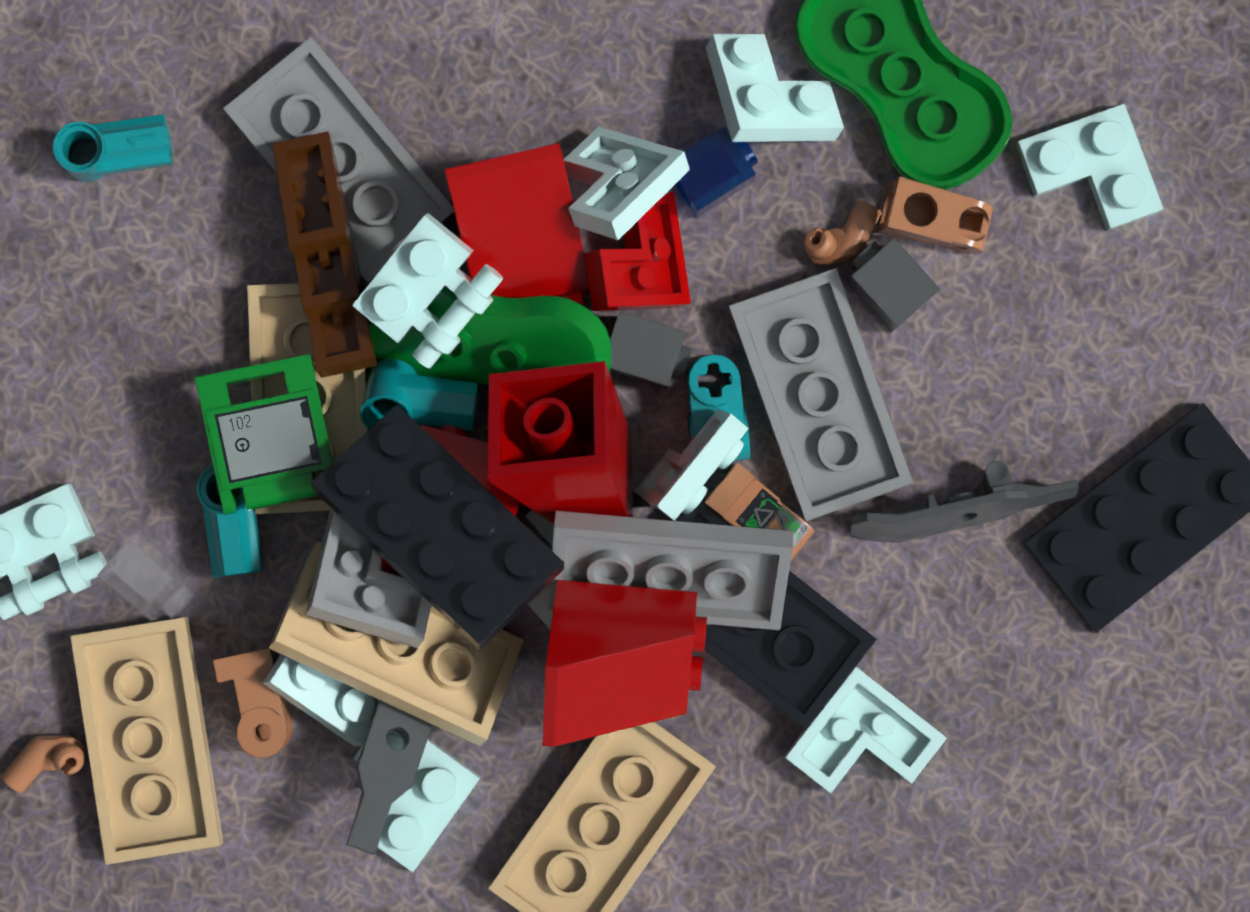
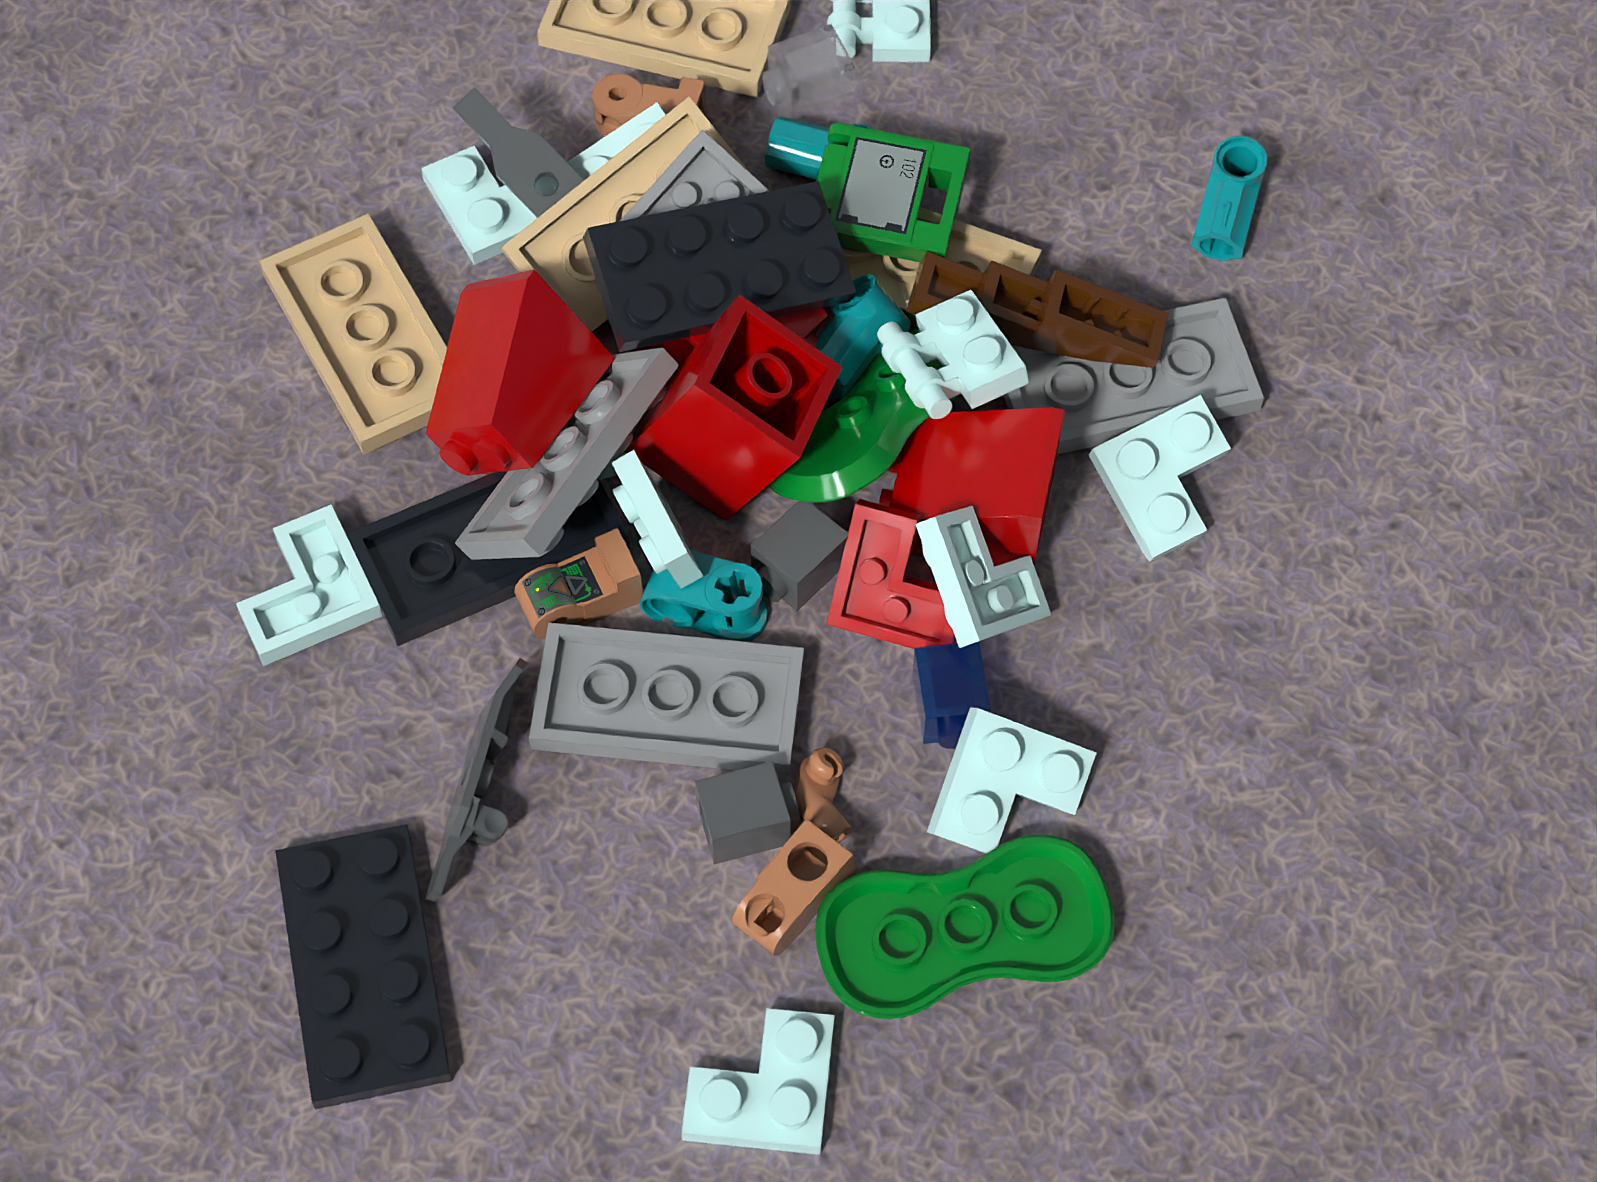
camera: 120 degrees right, 25 degrees down
none -> light aqua plate [1089,395,1231,562]

